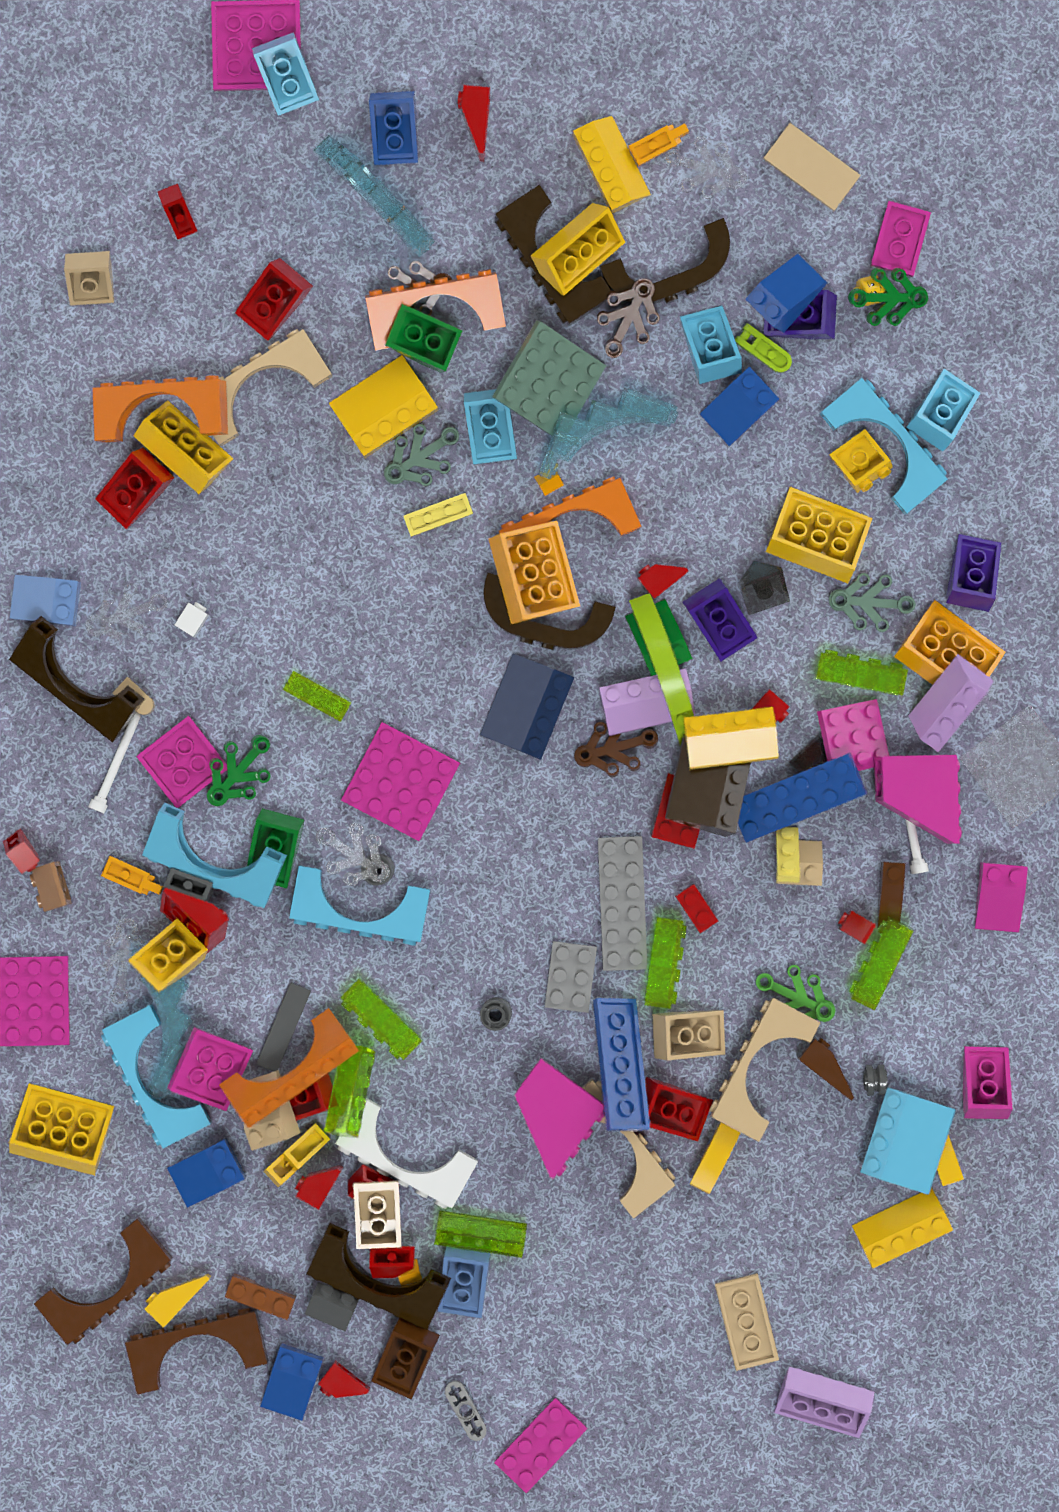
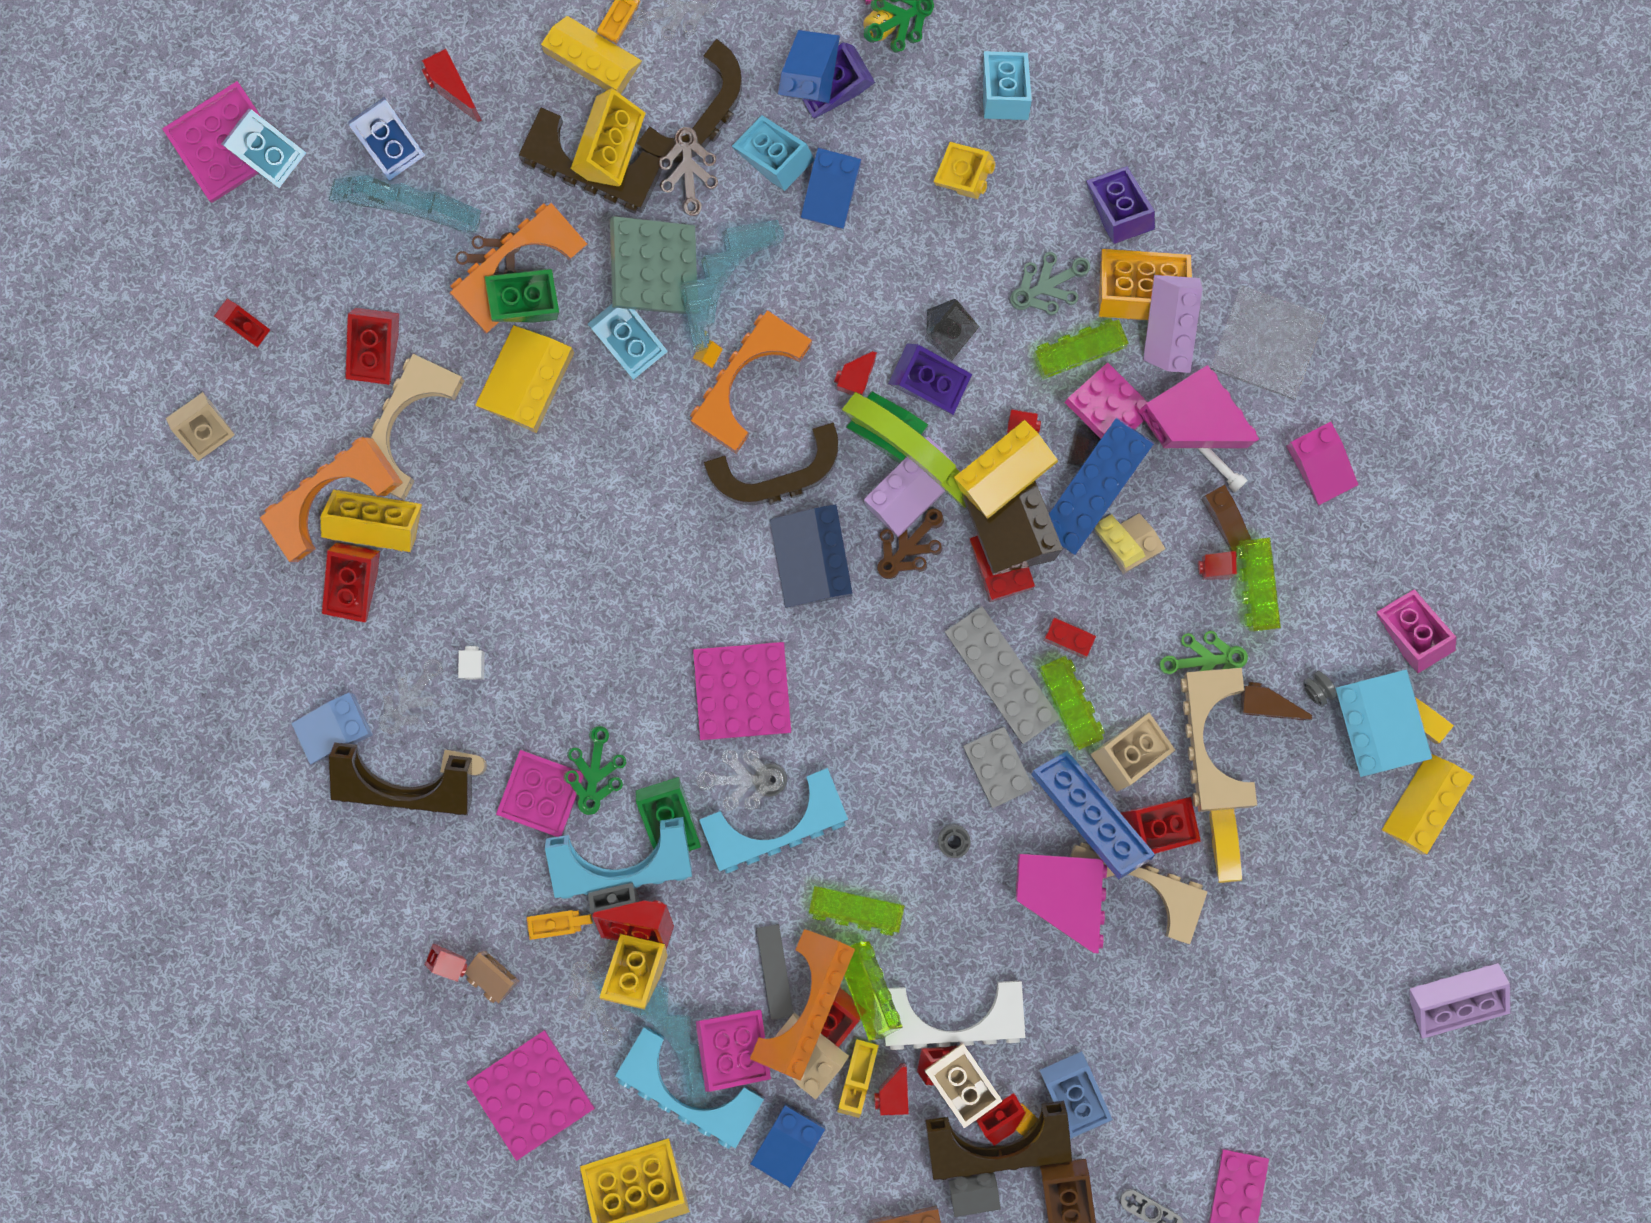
camera: 30 degrees left, 5 degrees down
white piece [88,712,141,813] -> none
clear neon green tile [283,671,351,722] -> none
sand green plant [384,424,459,486] -> none
light yellow plate [403,493,473,537] -> none
clear neon green brick [434,1210,527,1258] -> none
light orange slope [488,521,580,625] -> none
tan tile [715,1273,779,1371] -> none
lime plate [735,323,792,373] -> none
yellow slope [766,487,872,584] -> none
medium azure arch [820,378,948,515] -> none

